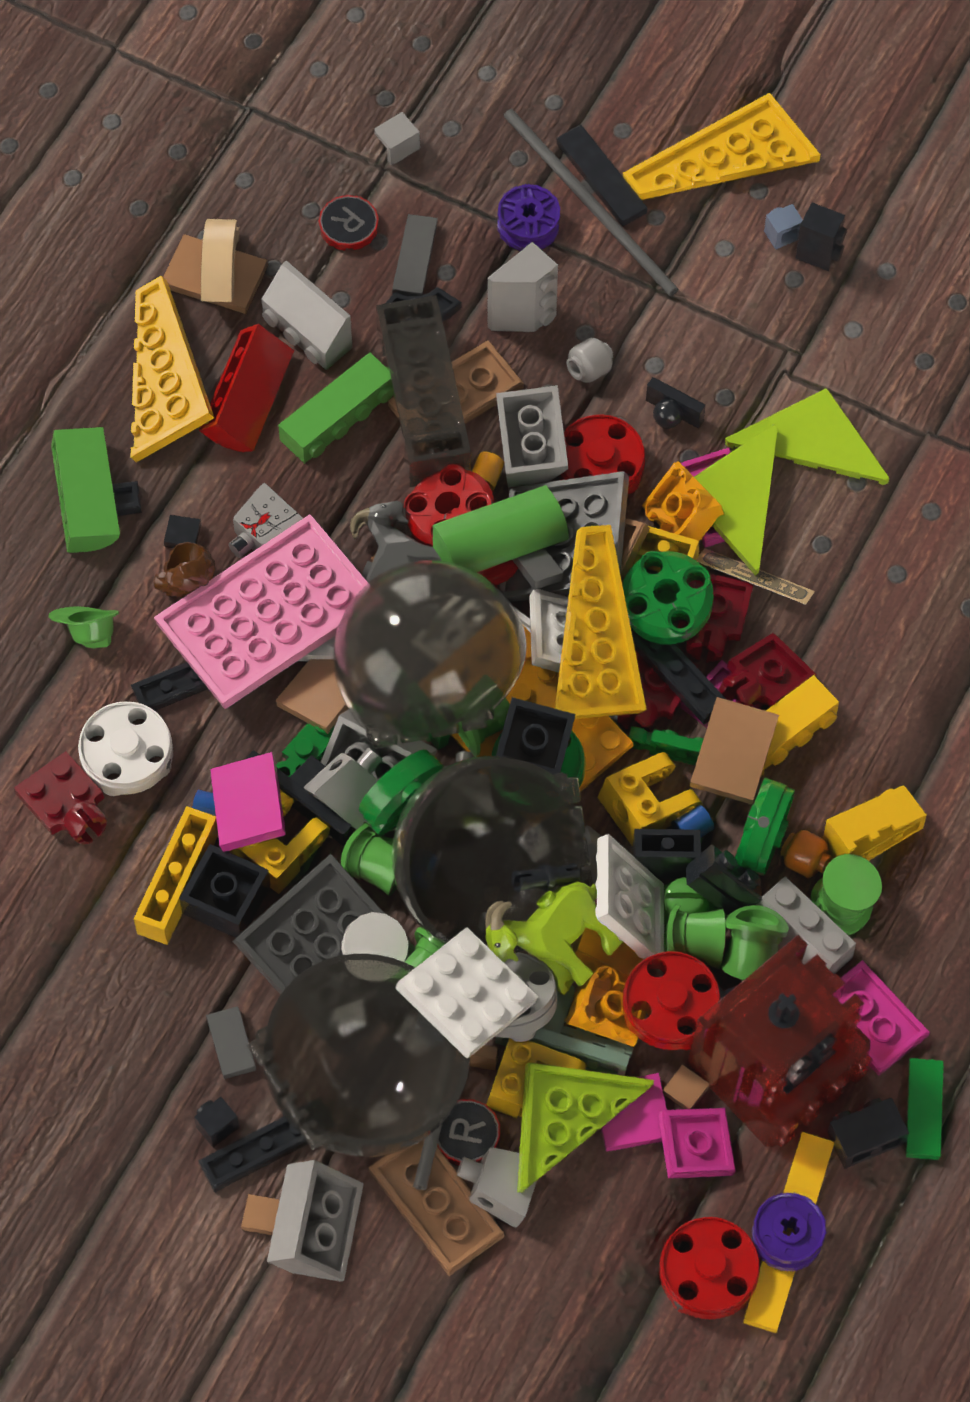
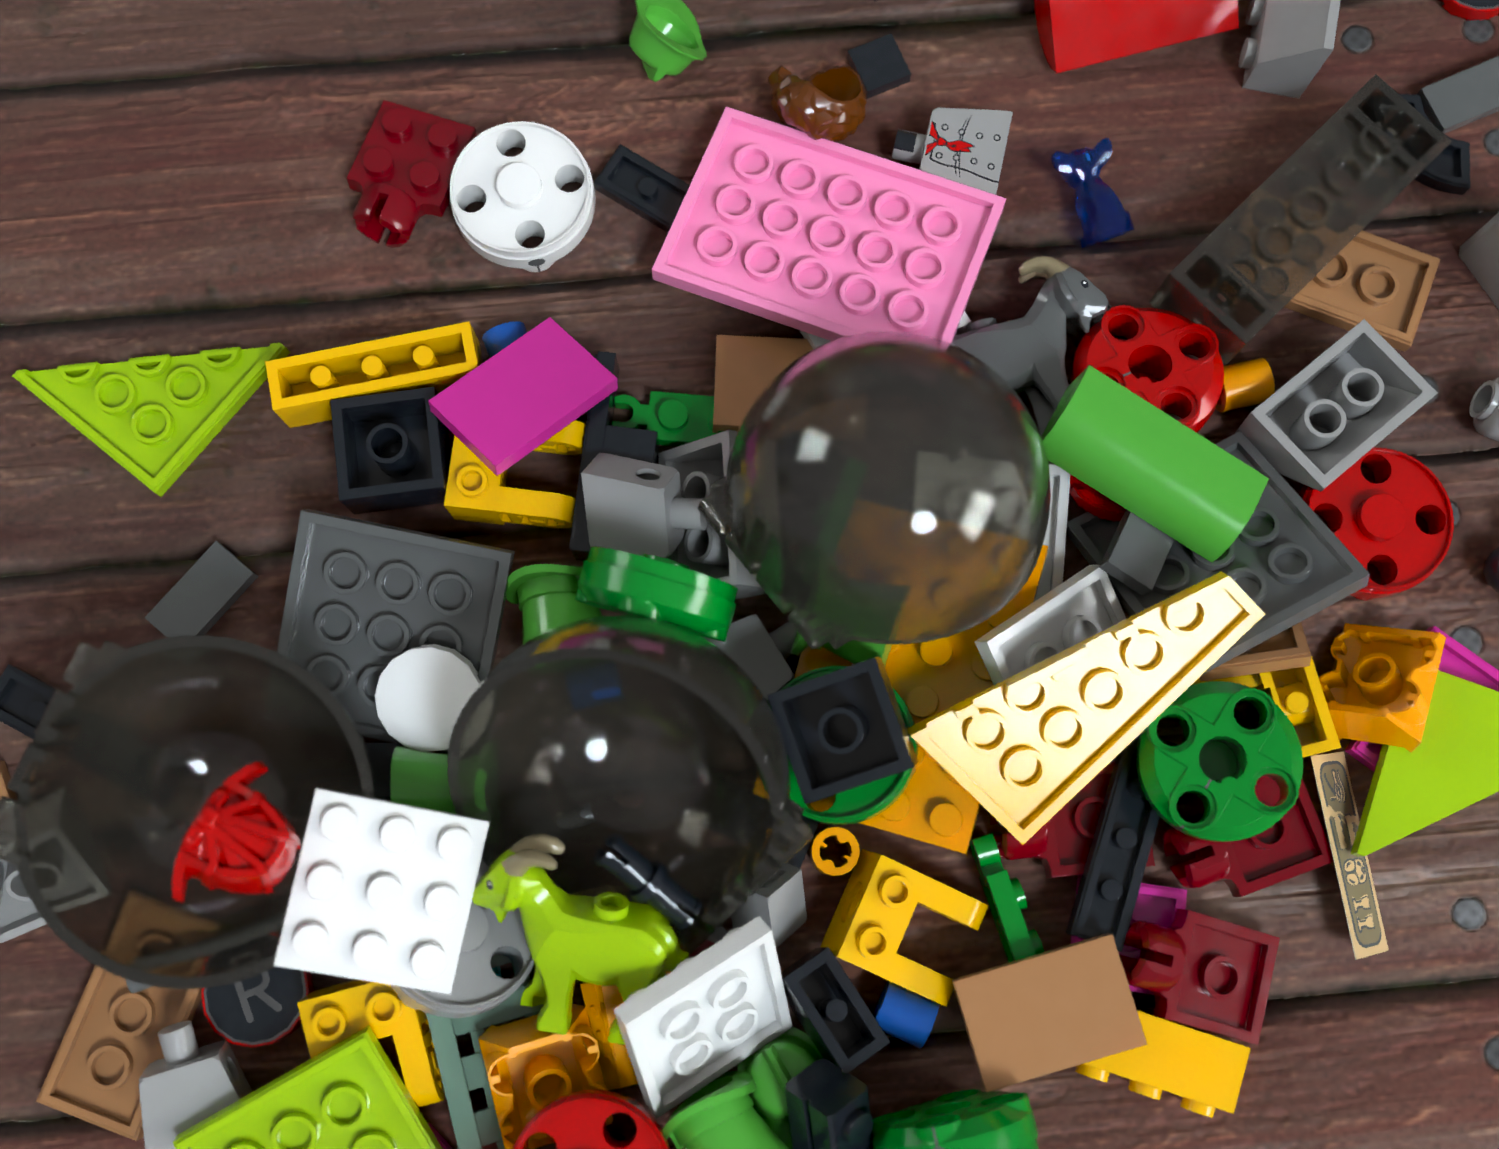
camera: 55 degrees right, 15 degrees up
black plate [194,1097,240,1147] -> none
bright green brick [278,352,395,464] -> none
none -> lime tile [12,343,290,497]
none -> red piece [172,761,301,903]
none -> light orange gear [809,827,860,876]
none -> clear blue animal [1051,138,1135,248]

